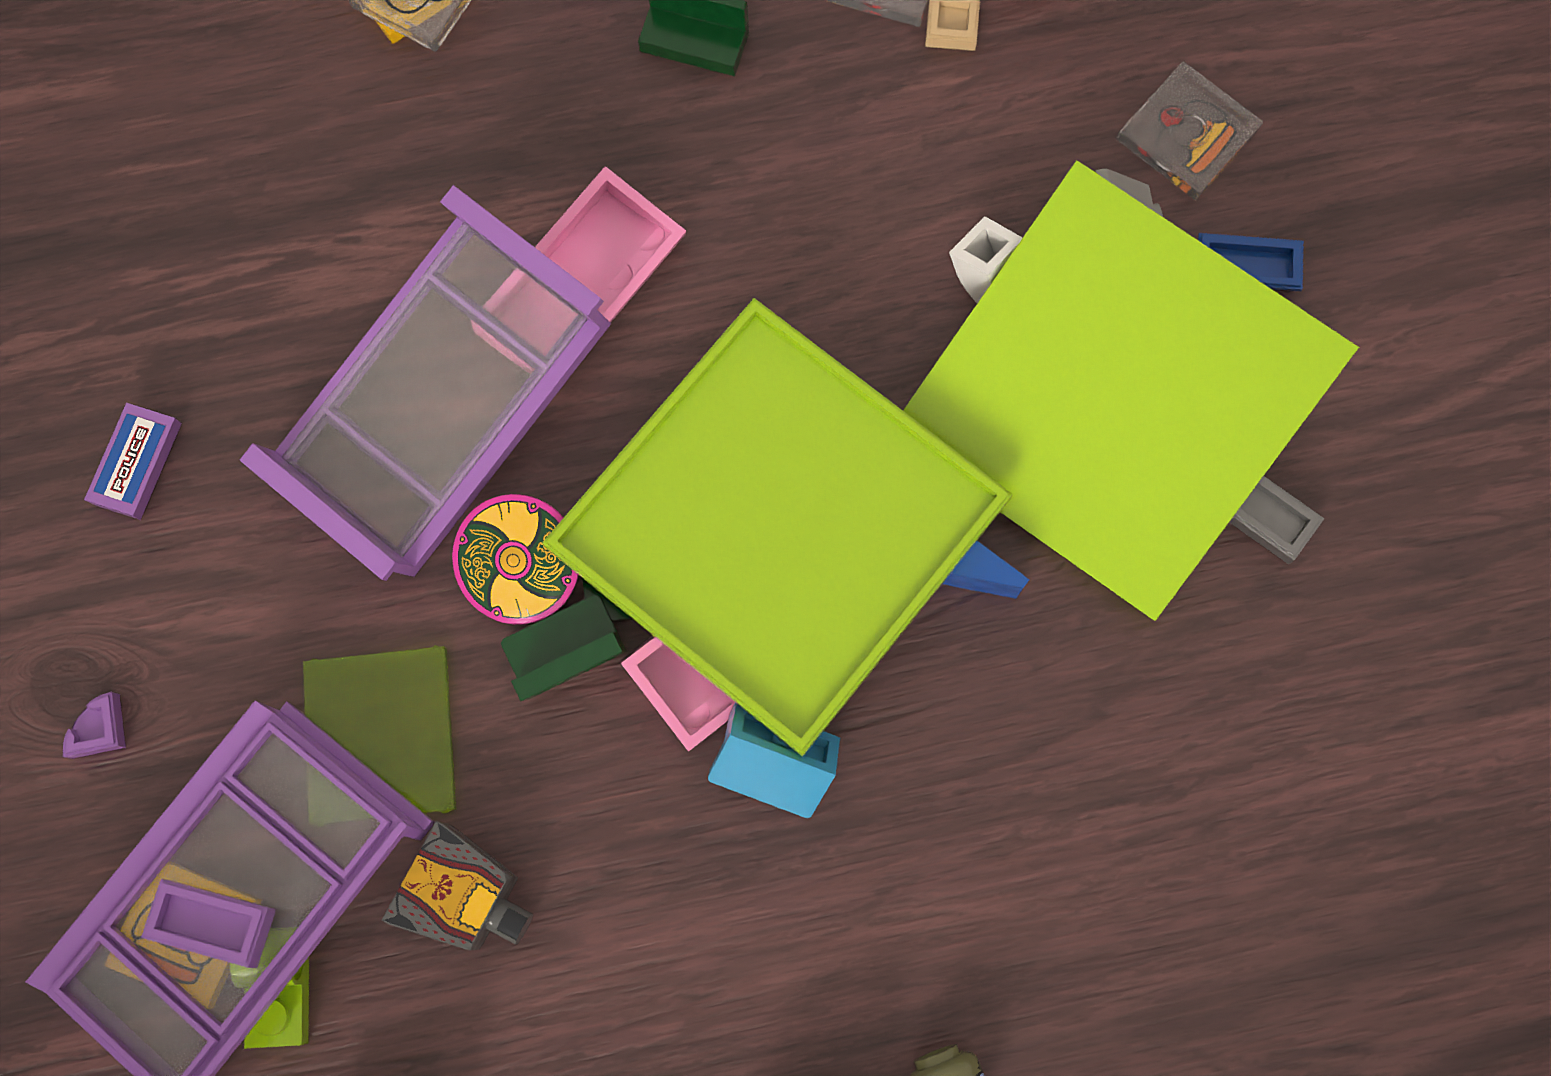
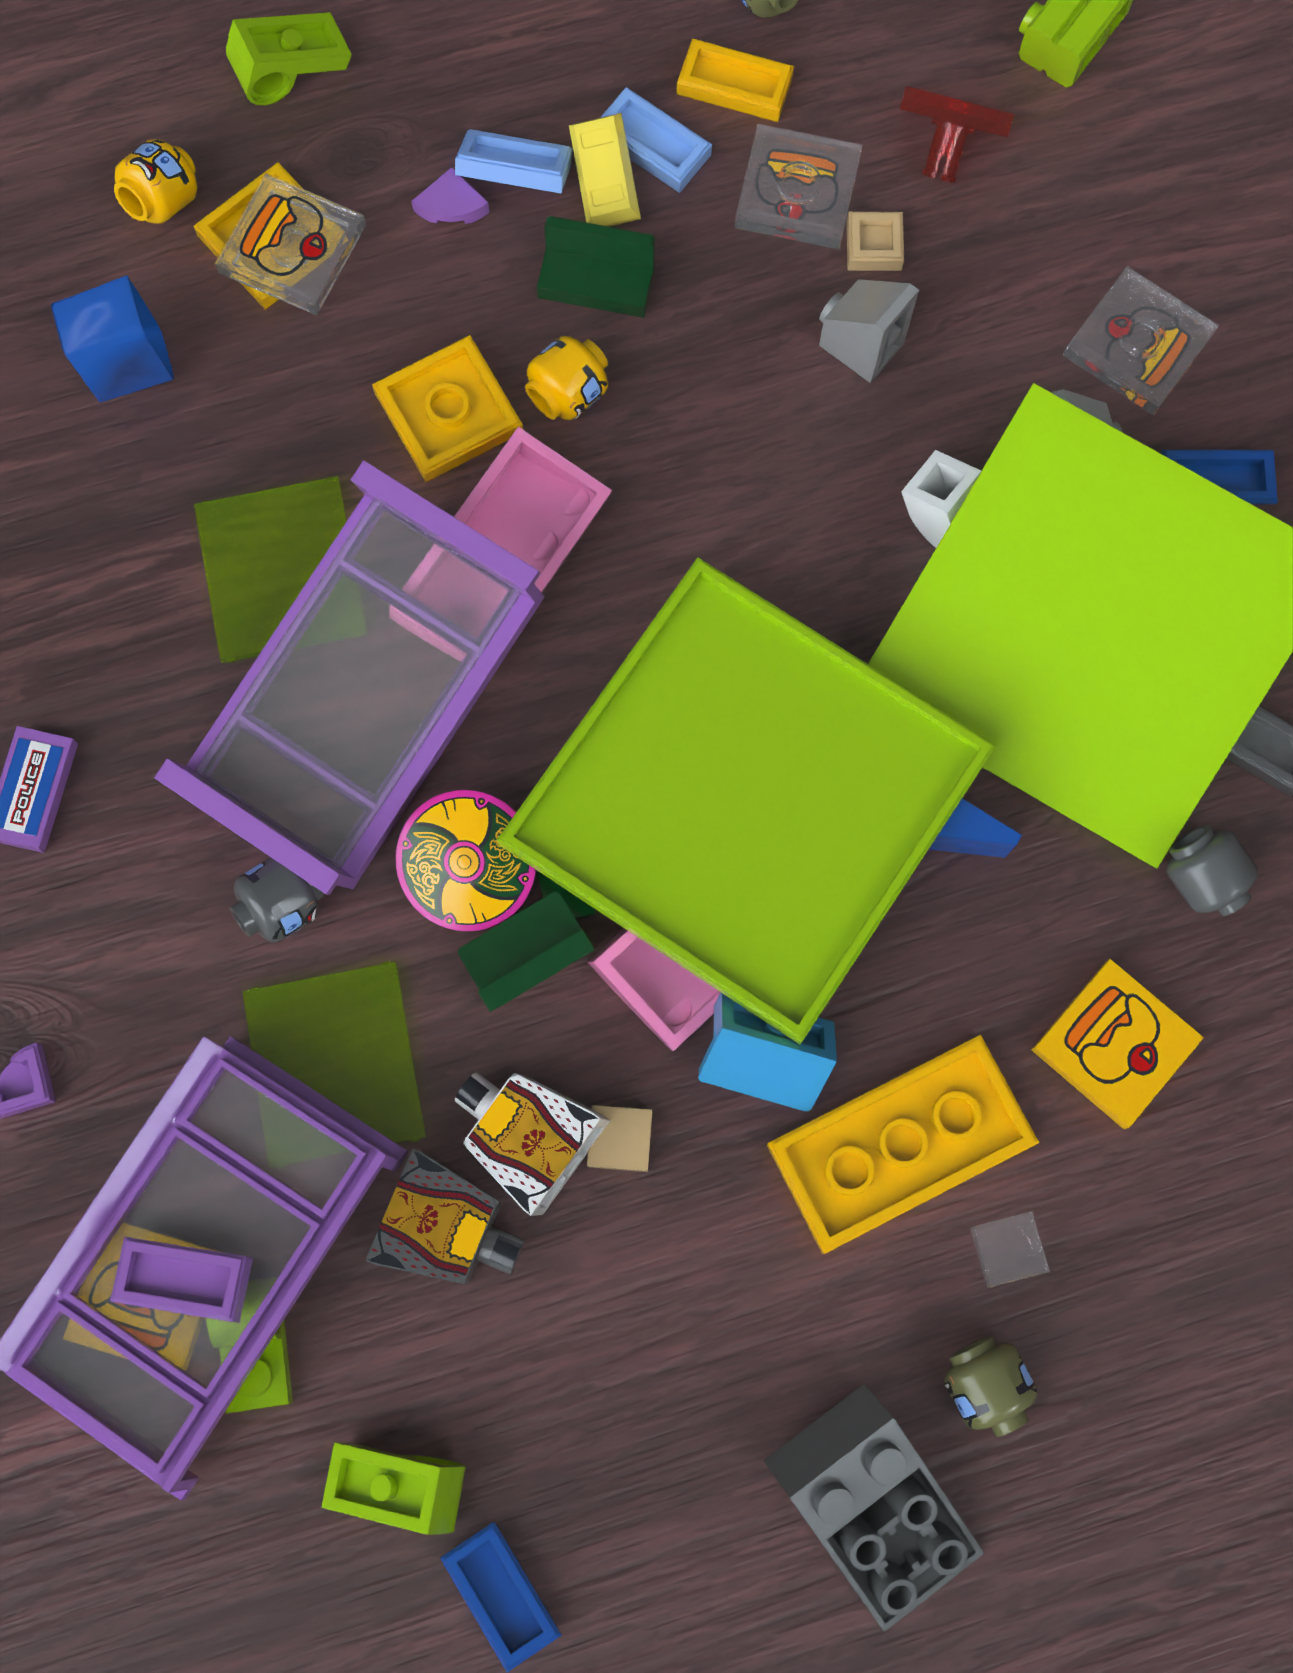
camera: 10 degrees left, 0 degrees up
none -> blue piece [51,275,174,402]
none -> clear neon green piece [194,476,368,663]
none -> dark grey head [229,857,323,943]
none -> yellow tile [372,335,523,482]
none -> torso [455,1072,611,1216]
none -> yellow head [525,336,608,420]
none -> tan tile [587,1105,652,1172]
none -> yellow tile [767,1035,1039,1254]
none -> light grey slope [819,279,919,383]
none -> clear tile [970,1211,1050,1288]
none -> yellow tile [1031,959,1204,1130]
none -> dark grey head [1167,825,1258,916]

